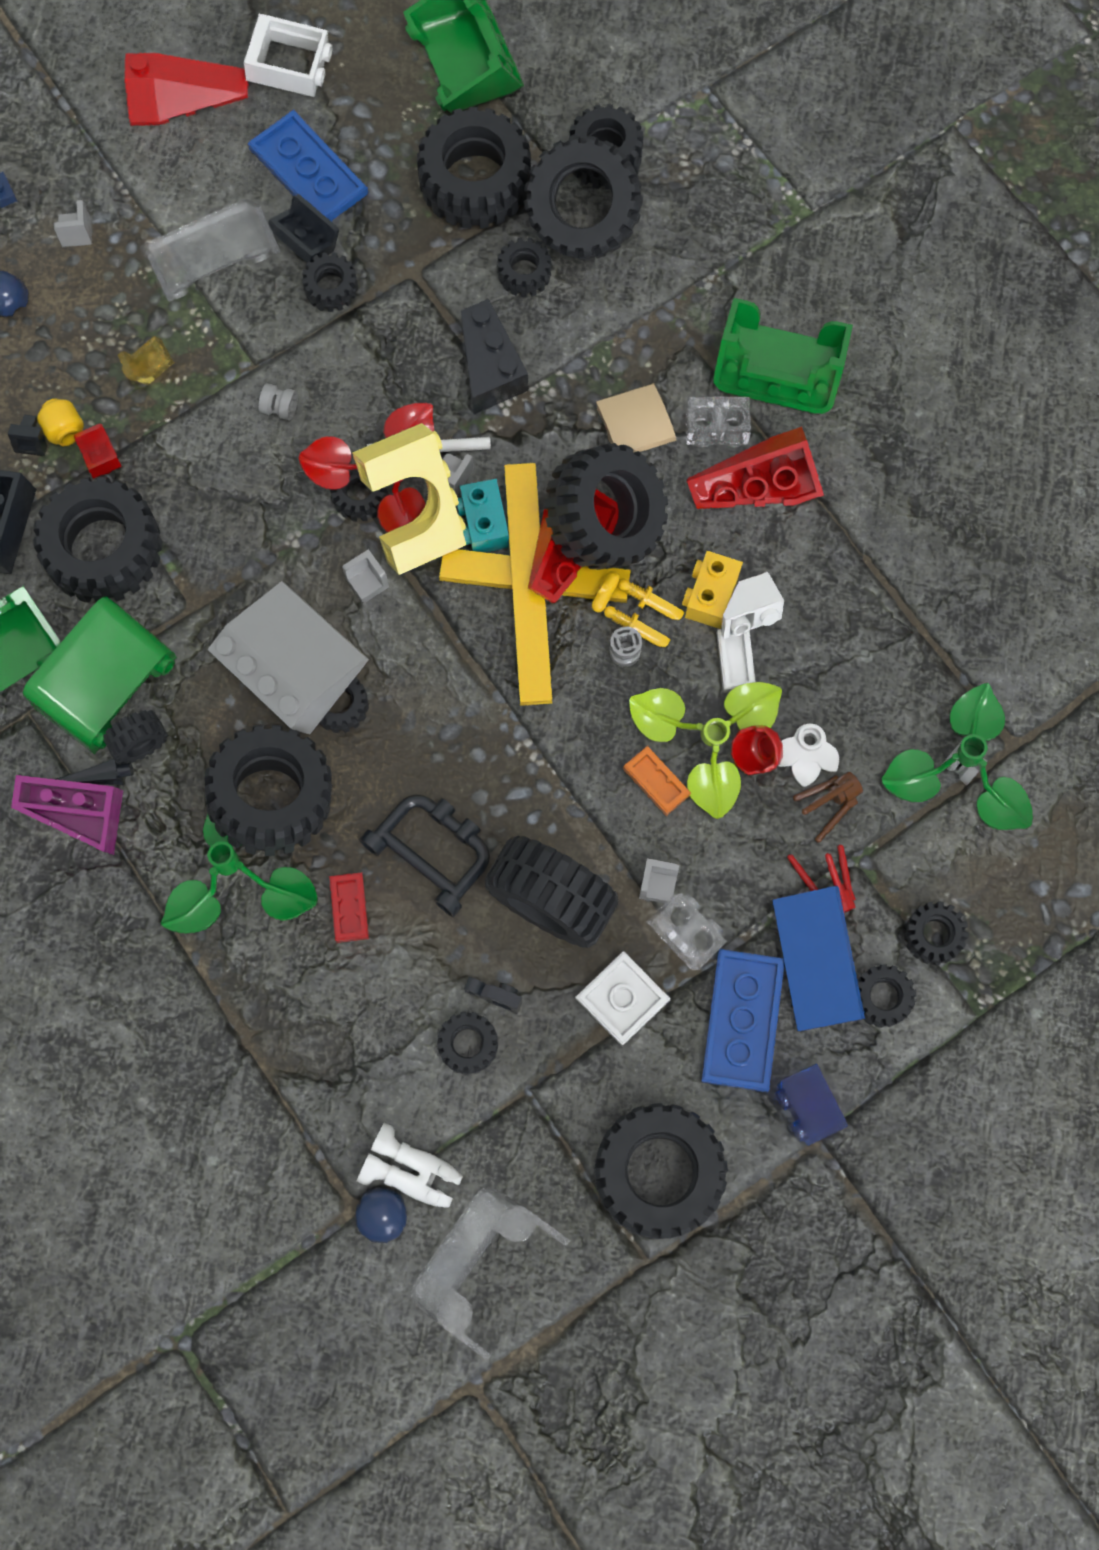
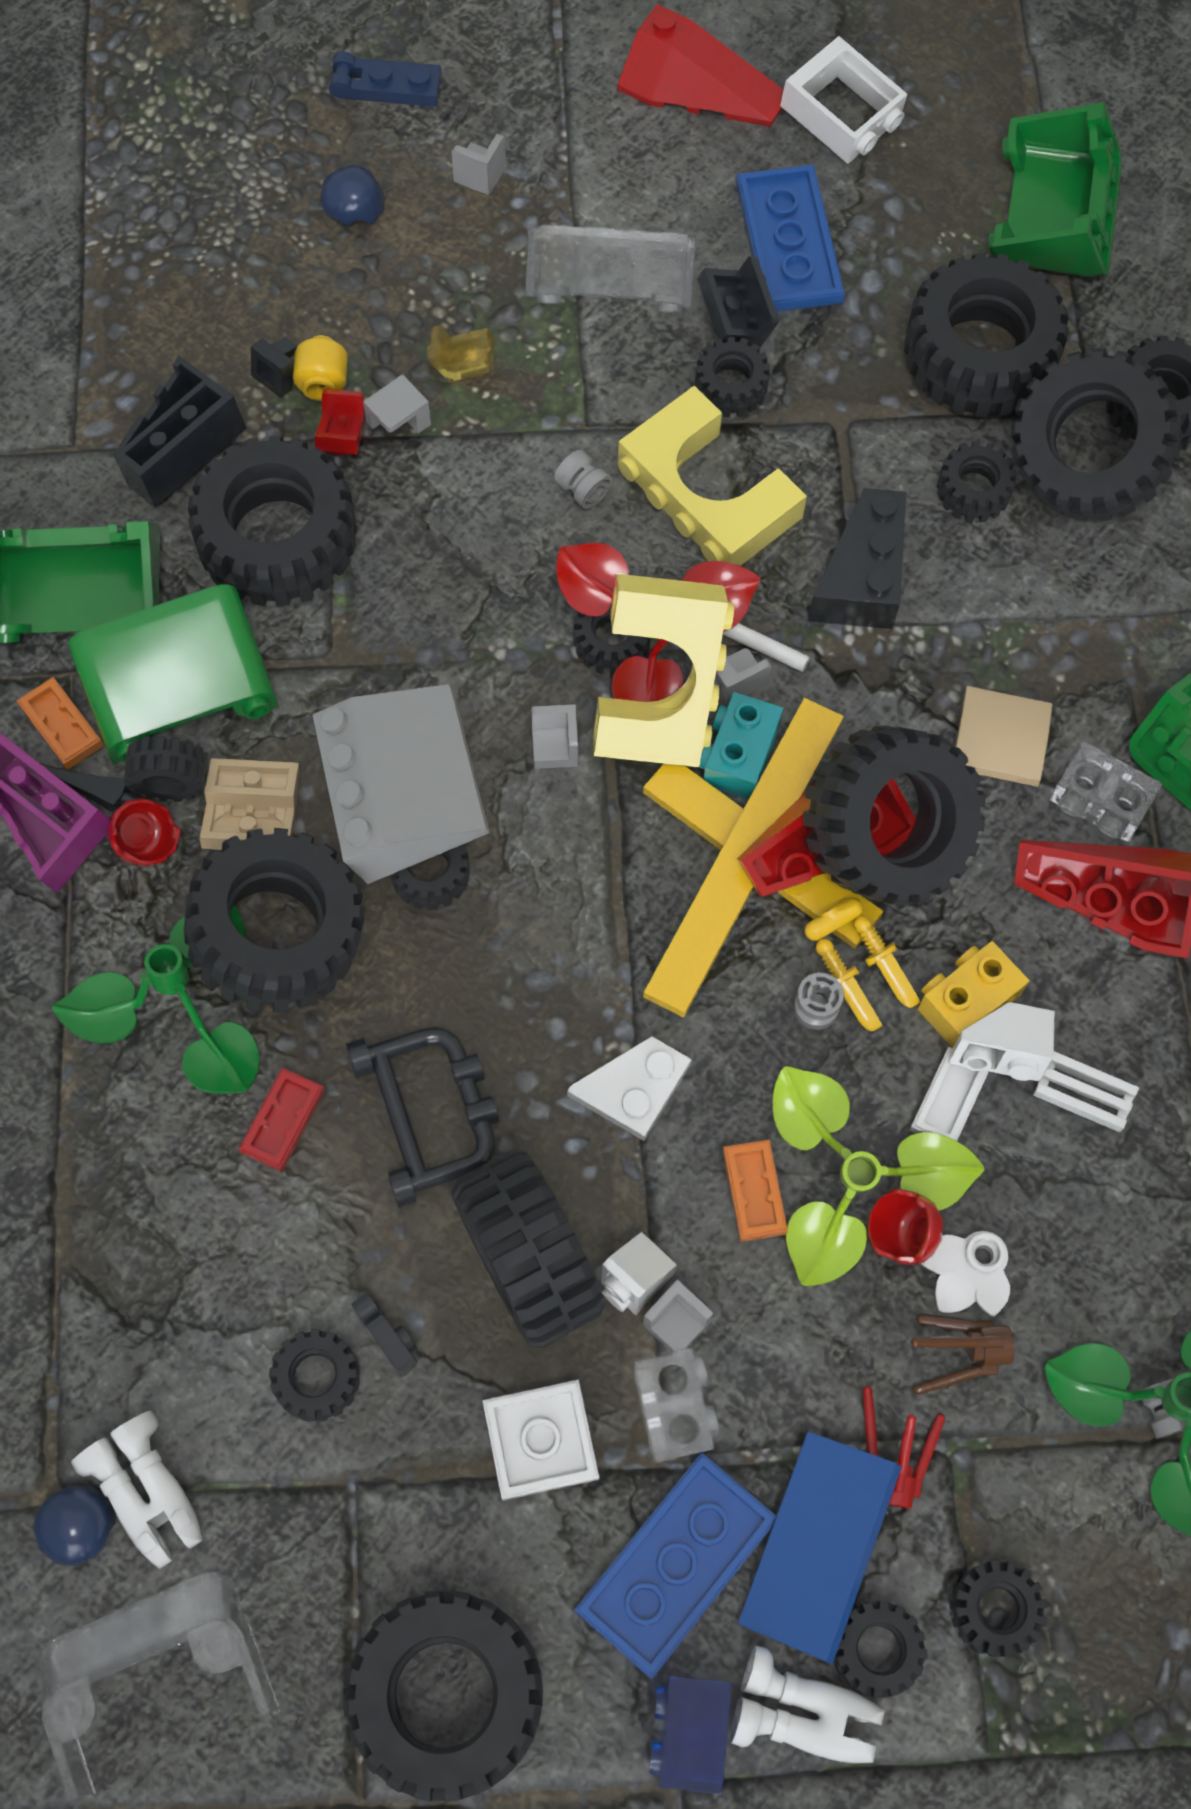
camera: 30 degrees right, 5 degrees down
none -> orange plate [16,677,104,770]
none -> red hair [107,798,181,867]
none -> tan slope [200,758,300,850]
none -> light grey panel [363,374,431,434]
none -> white wing [567,1036,692,1141]
none -> white slope [601,1232,677,1315]
none -> light yellow arch [617,386,807,566]
none -> white piece [730,1646,885,1763]
none -> white tile [1033,1051,1139,1132]

